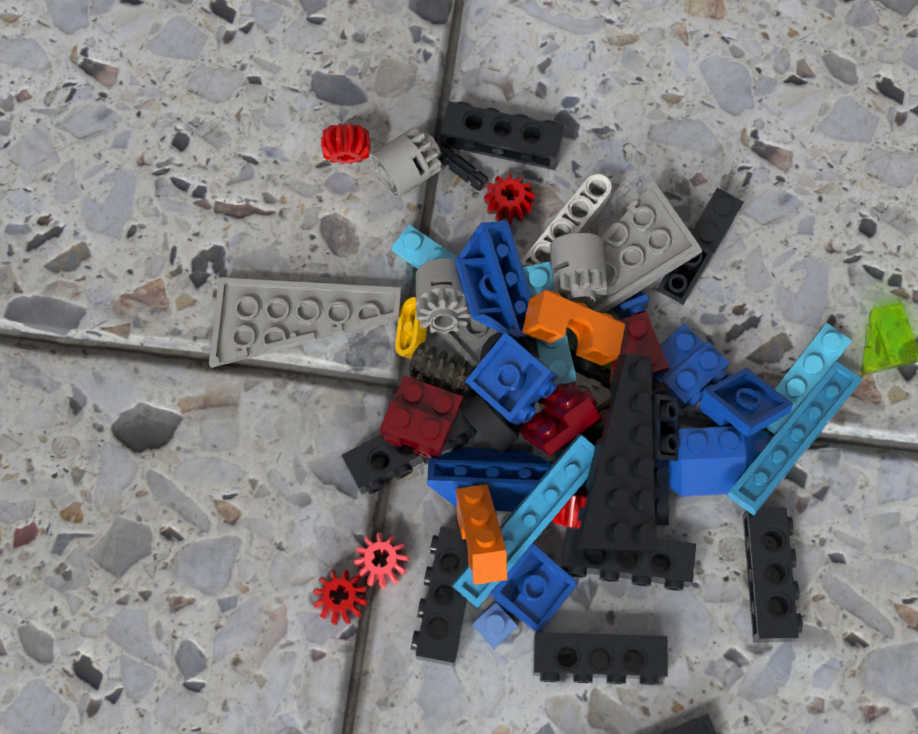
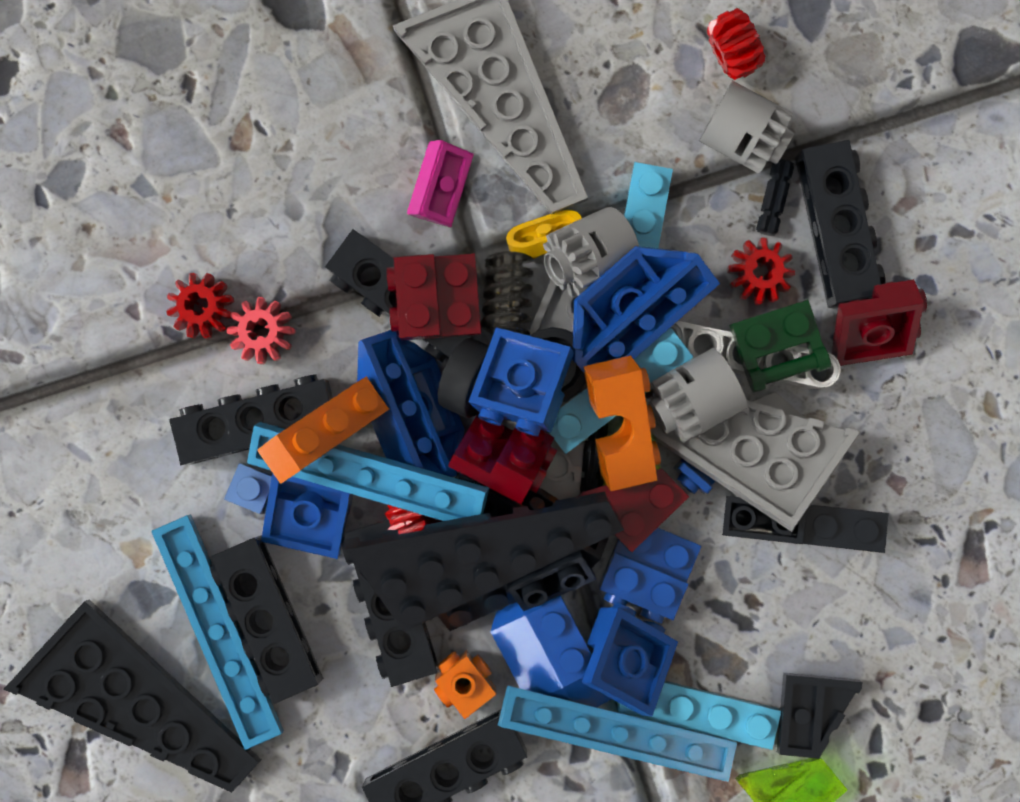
camera: 65 degrees right, 15 degrees up
none -> dark azure plate [151,514,284,750]
none -> dark pink slope [407,140,474,227]
none -> orange brick [434,650,497,719]
none -> dark green plate [729,300,831,393]
none -> black wing [776,673,863,759]
none -> dark red plate [831,279,927,366]

